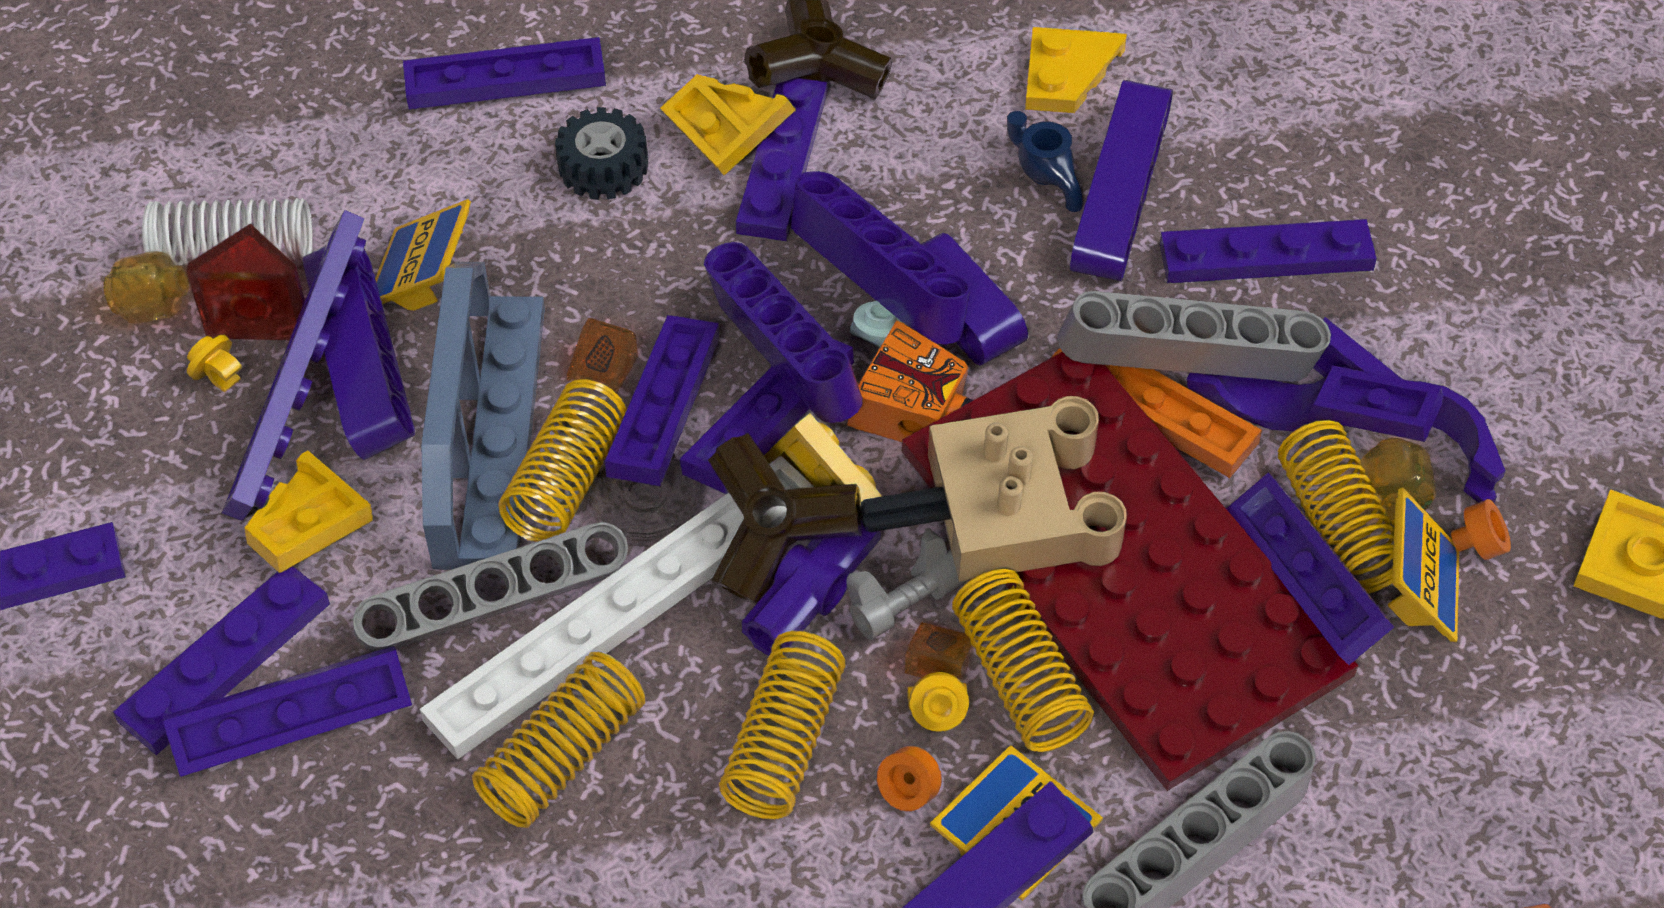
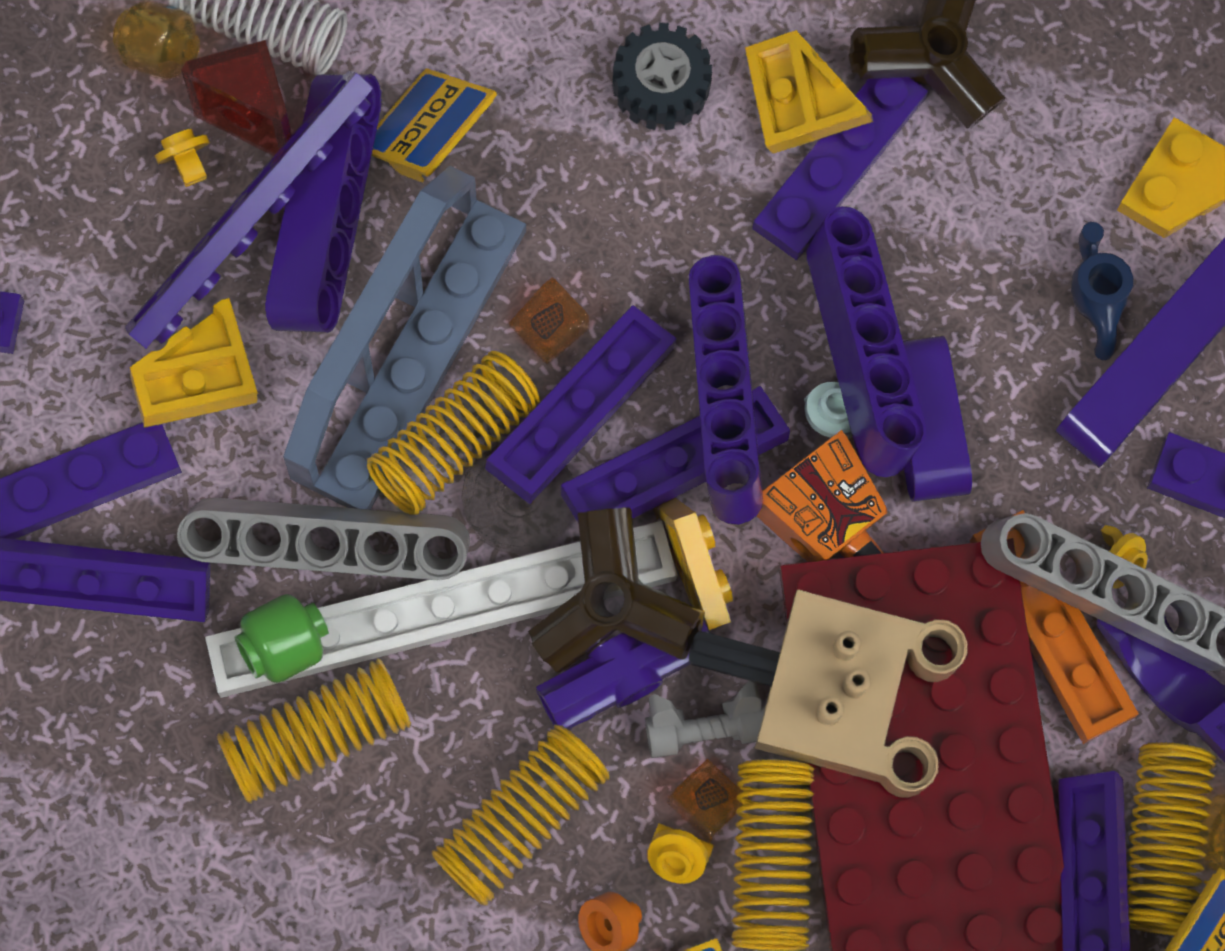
camera: 20 degrees right, 20 degrees up
none -> bright green head [234,594,329,683]

